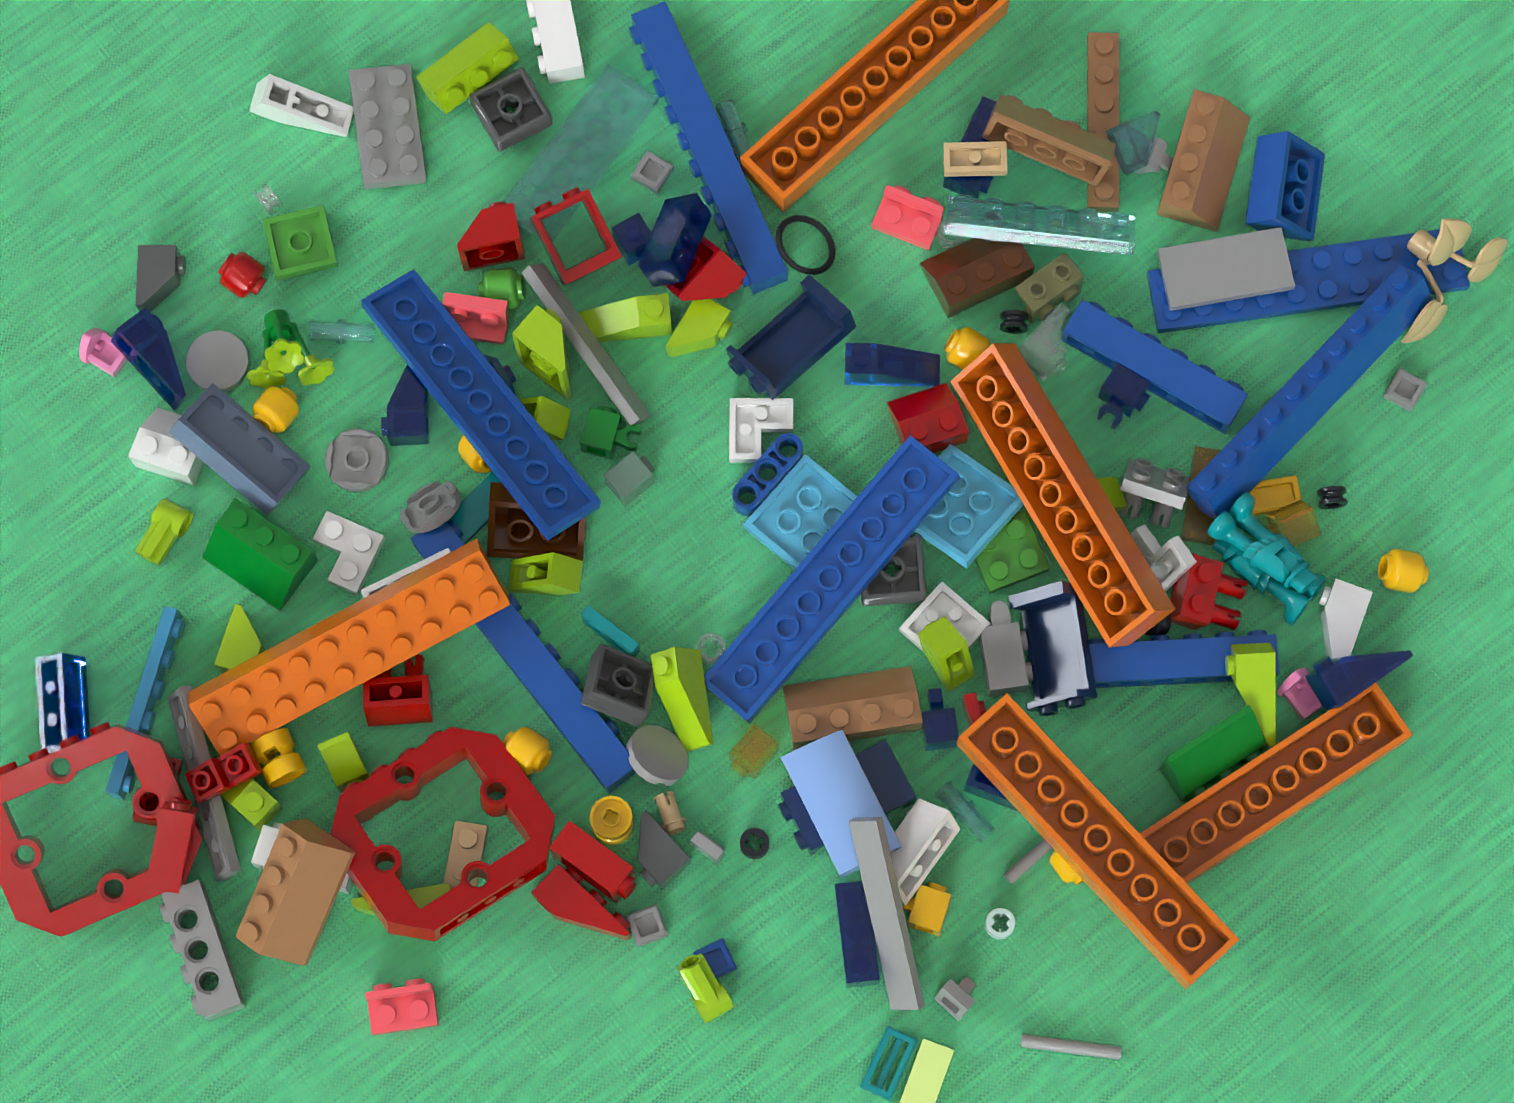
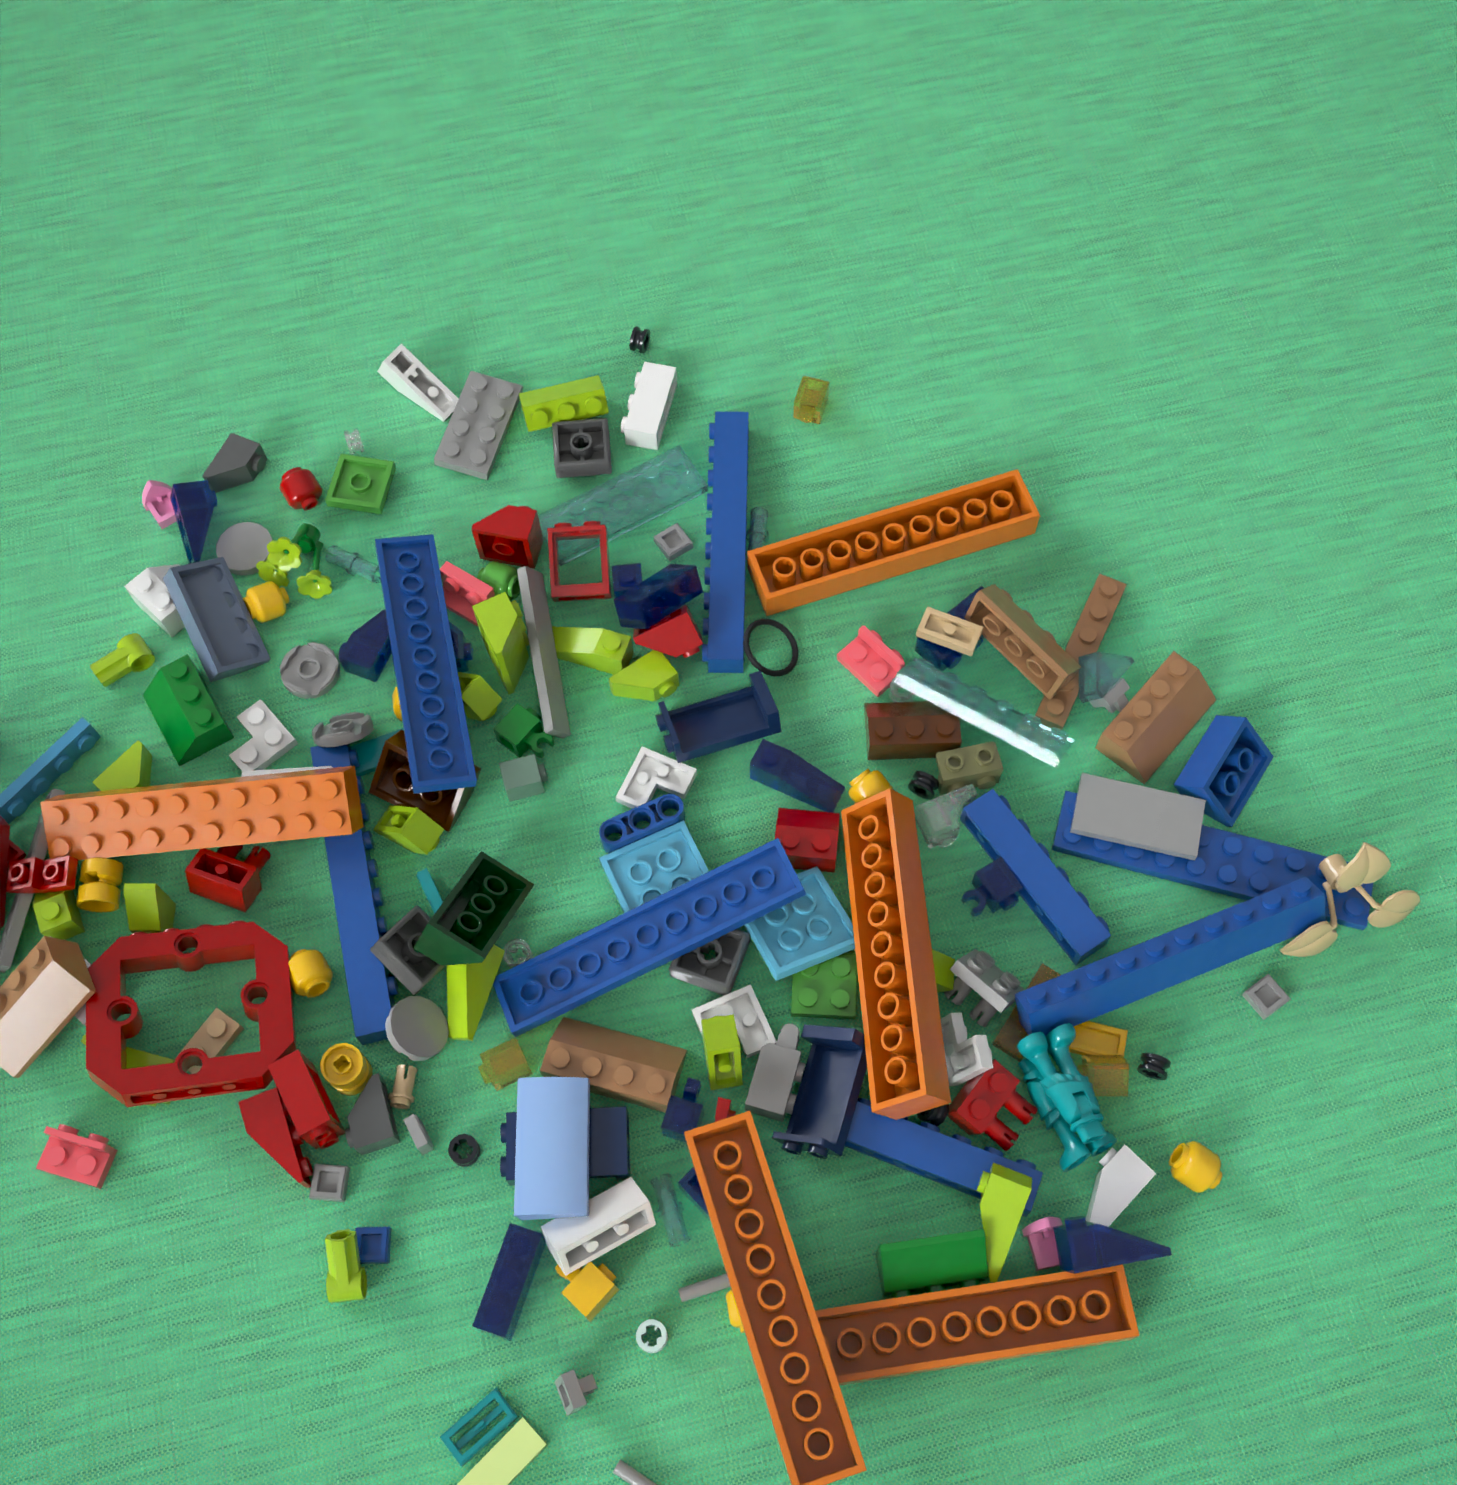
camera: 25 degrees right, 10 degrees down
light grey tile [849,817,925,1010] -> none
none -> dark green slope [414,851,534,966]

